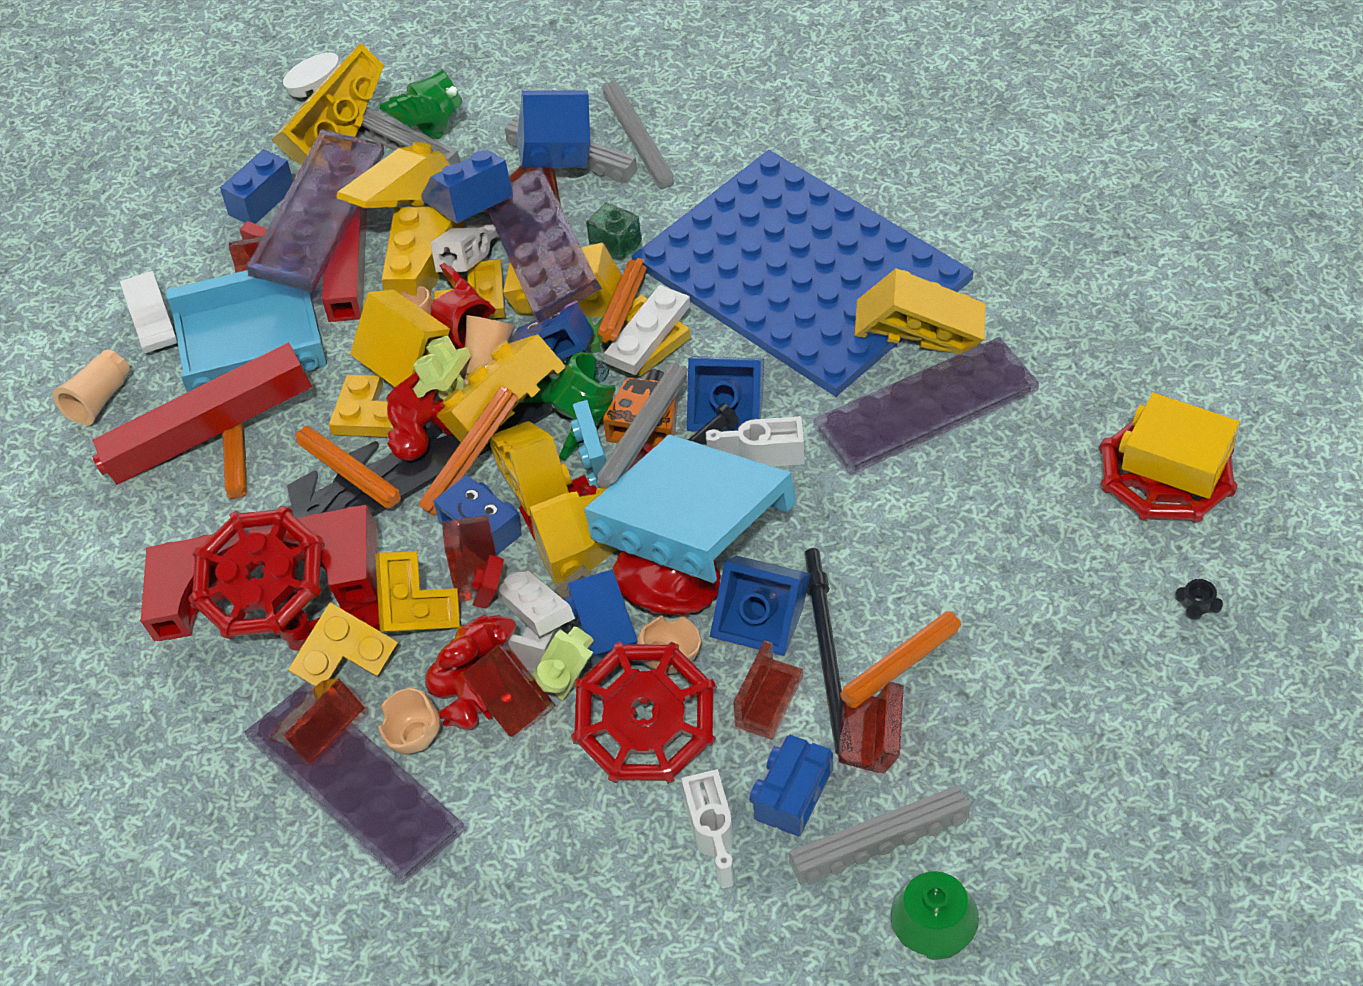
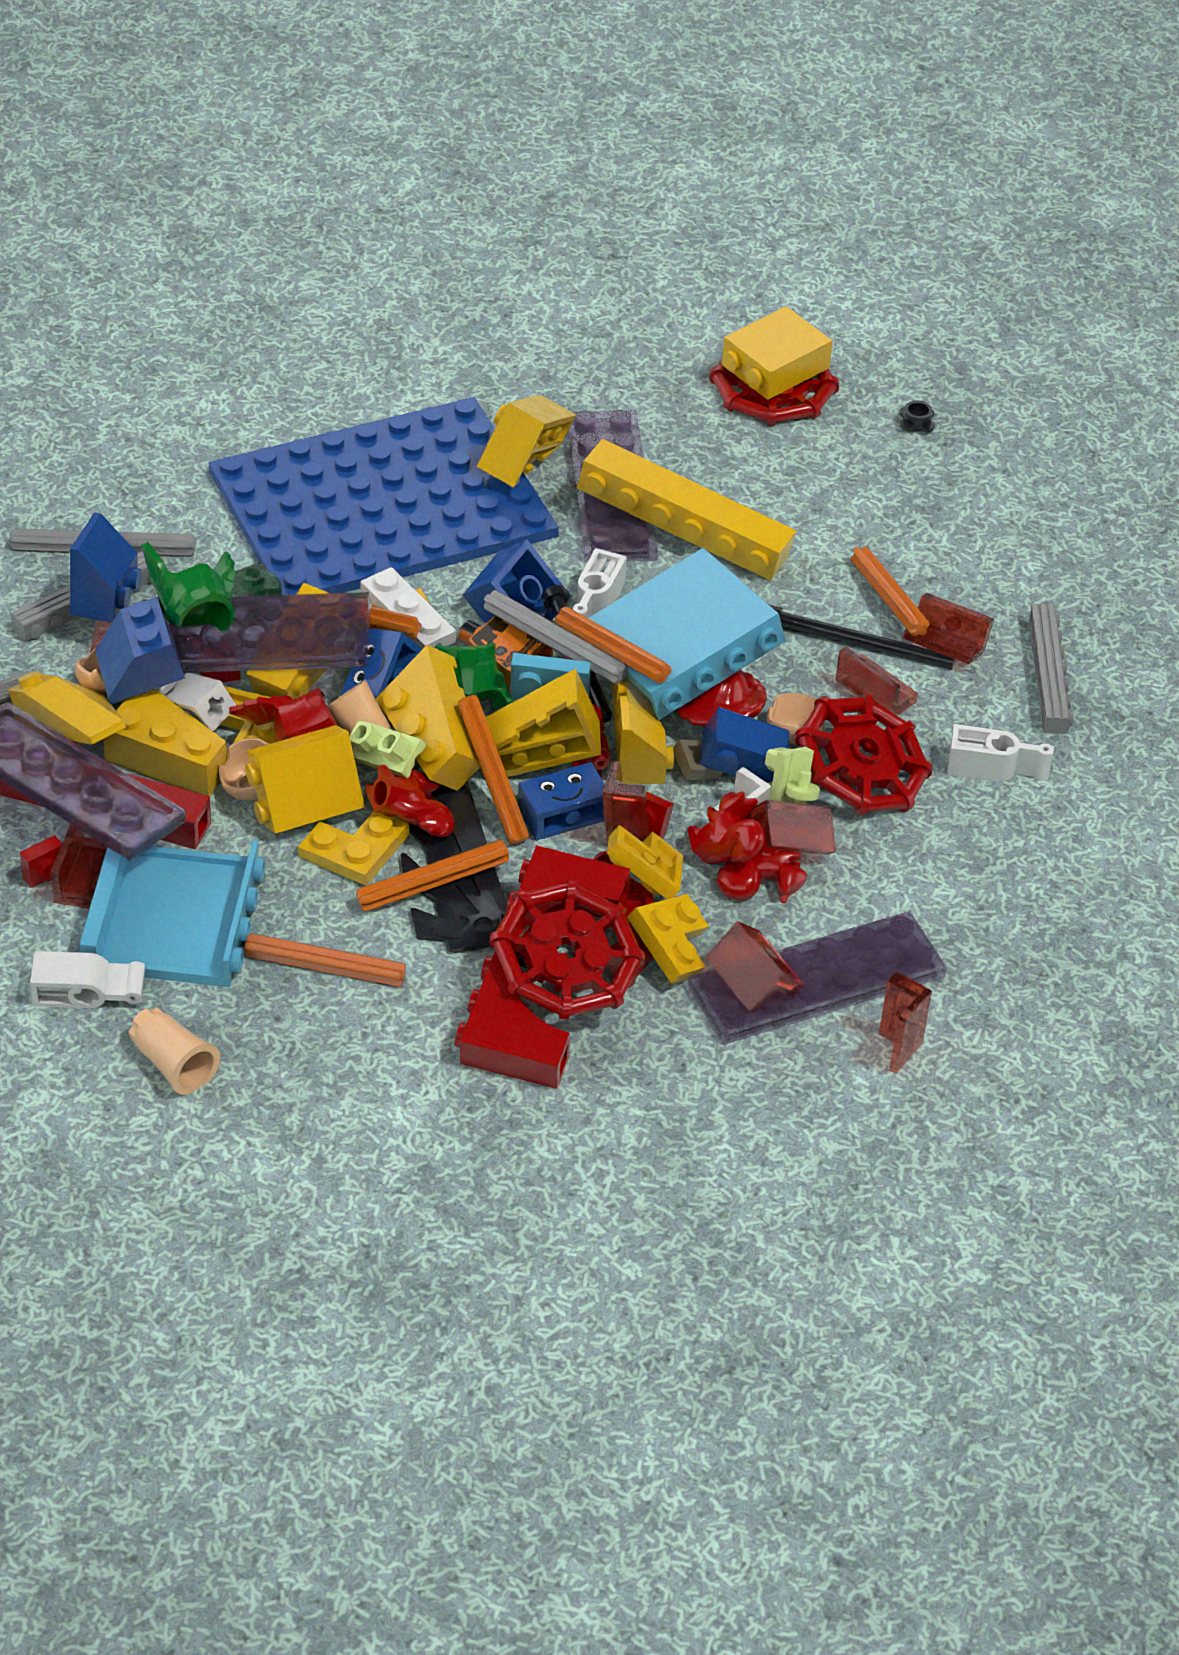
camera: 75 degrees left, 5 degrees down
red brick [92,342,312,485] -> none
light nougat hair [378,687,440,754] -> none
white plate [496,571,575,636] -> none
blue slope [709,555,811,656] -> none
blue brick [749,734,833,837] -> none
green cone [891,871,979,960] -> none
none -> green helmet [141,542,237,632]
none -> orange axle [555,607,671,683]
none -> yellow brick [577,439,797,581]
none -> clear red panel [879,971,932,1074]

